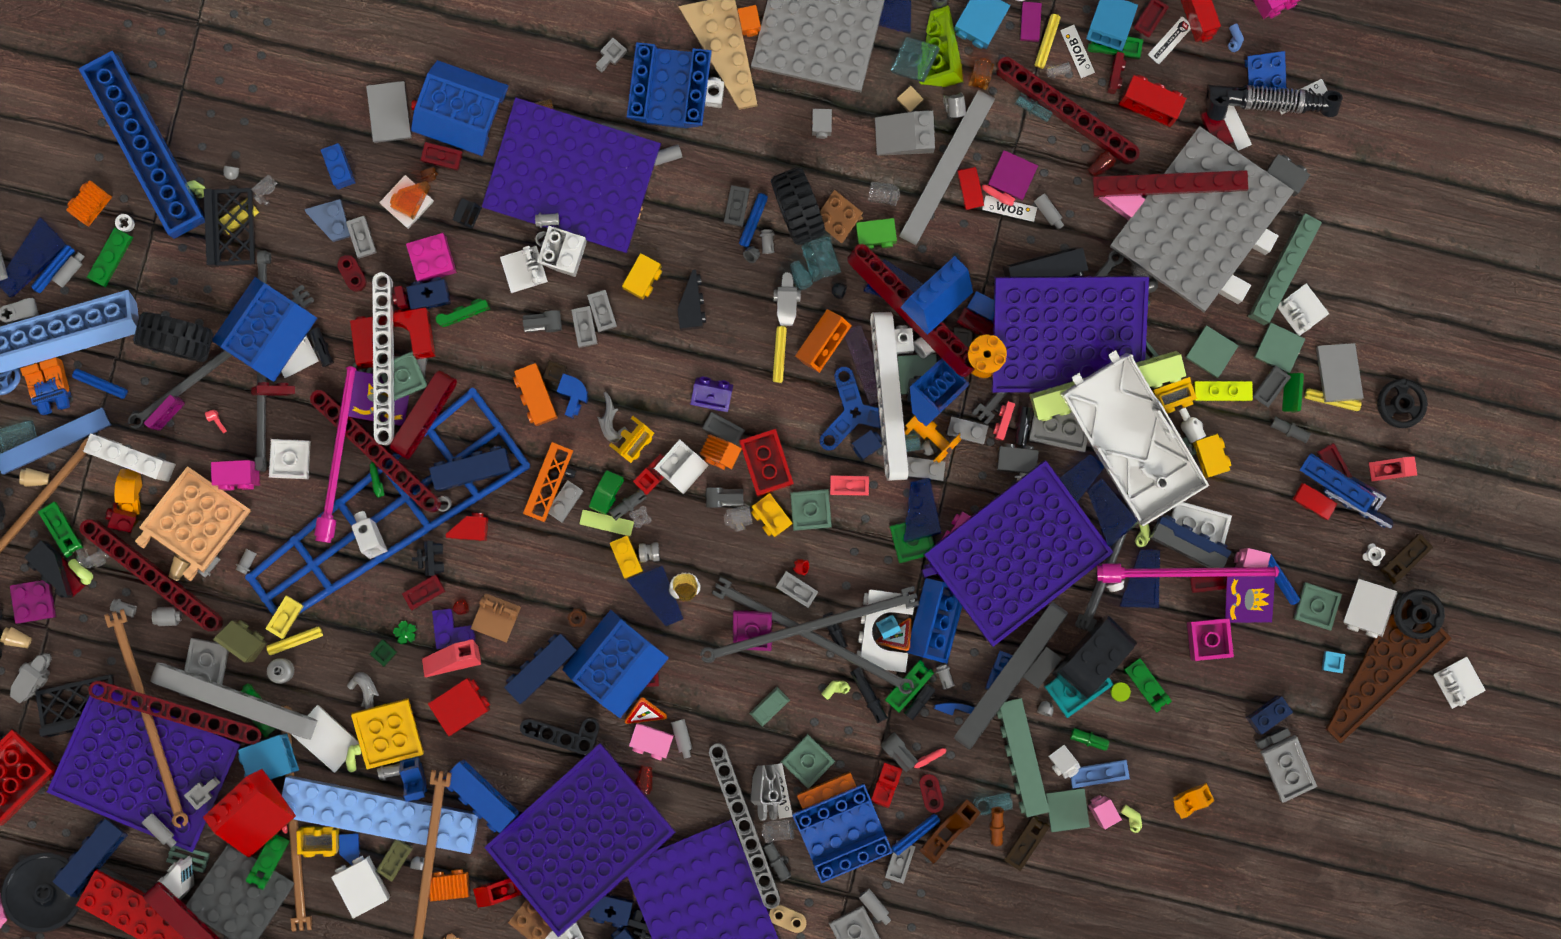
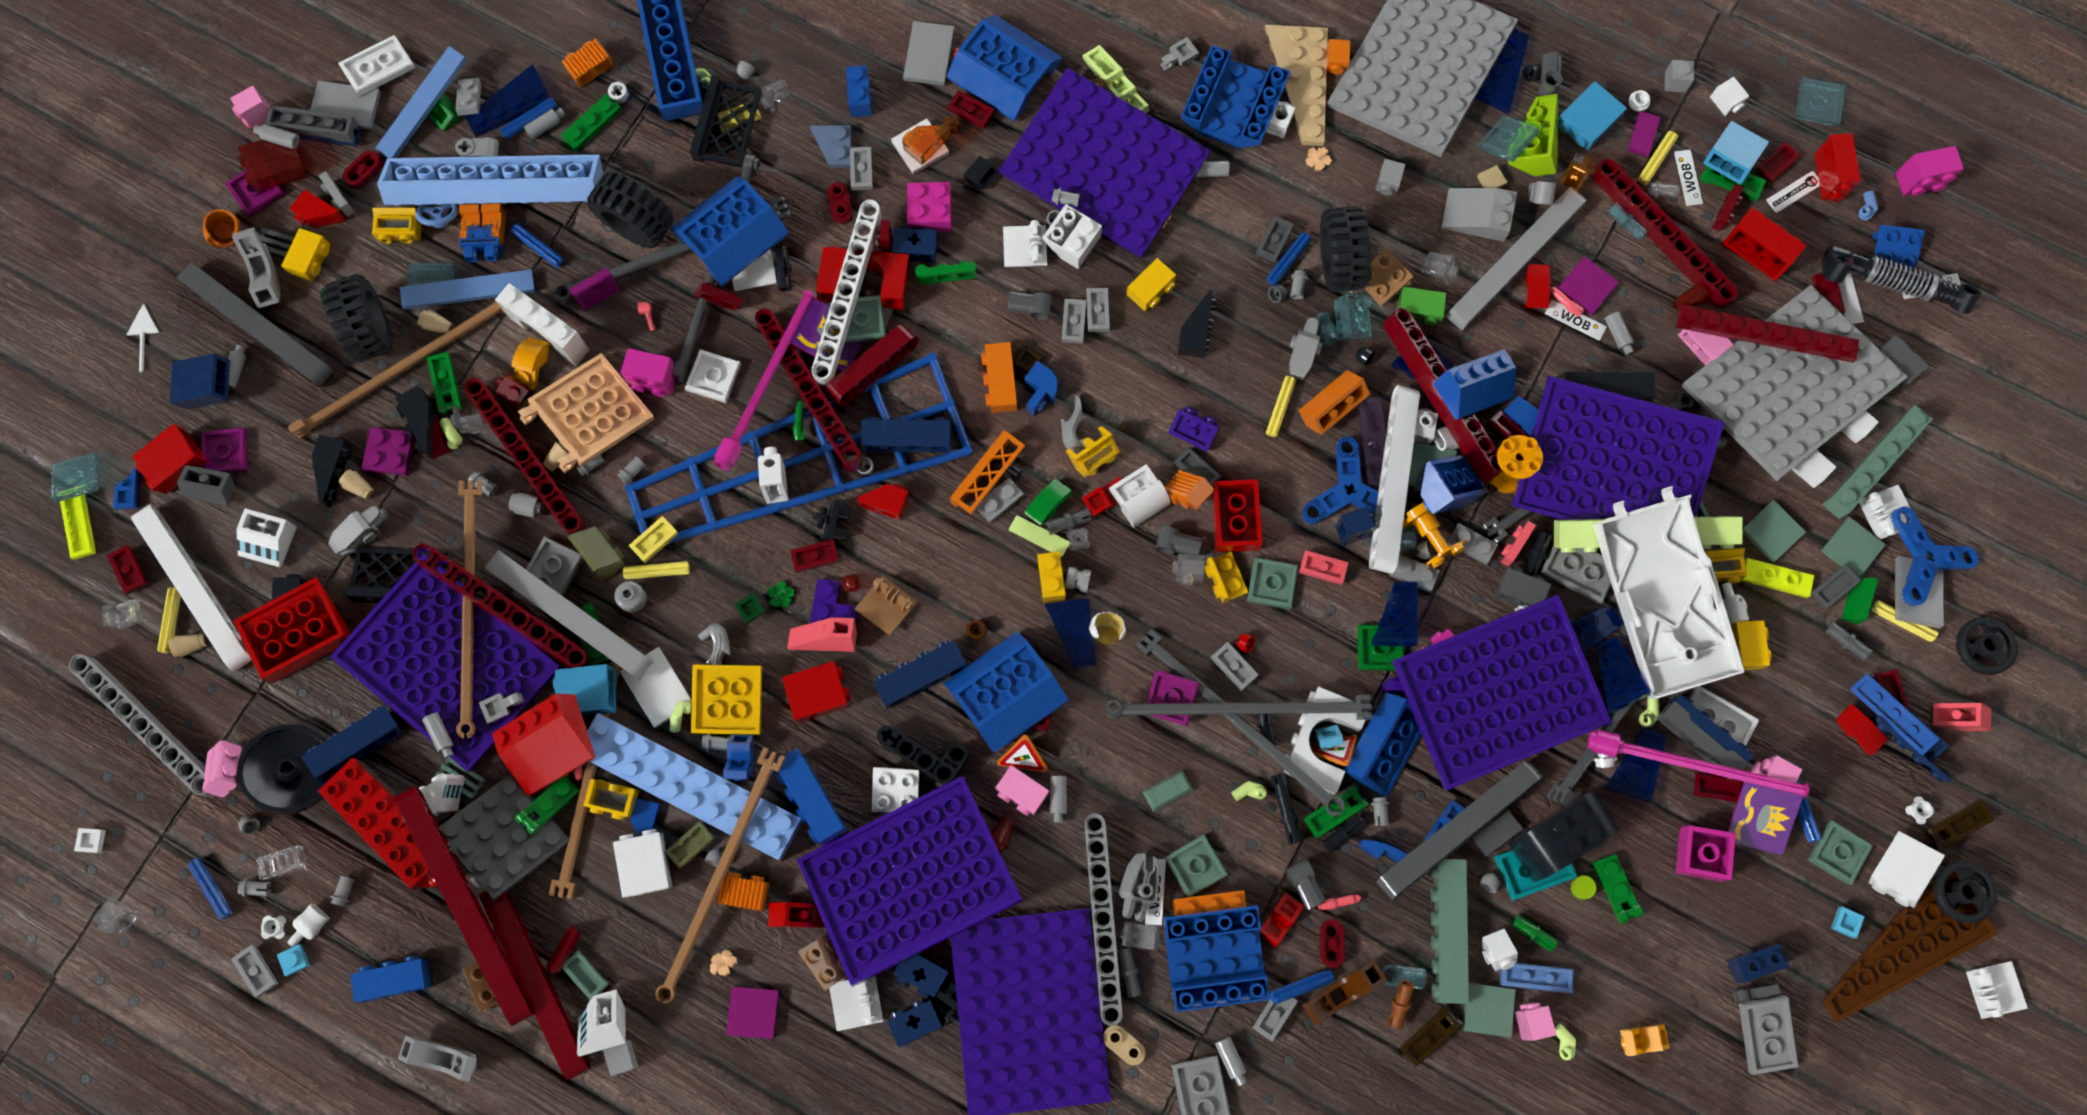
camera: 25 degrees right, 10 degrees down
none -> white hinge [872,767,920,812]
none -> yellowish green slope [1082,45,1149,113]
none -> light nougat plant [1305,147,1332,171]
none -> blue piece [1890,506,1979,606]

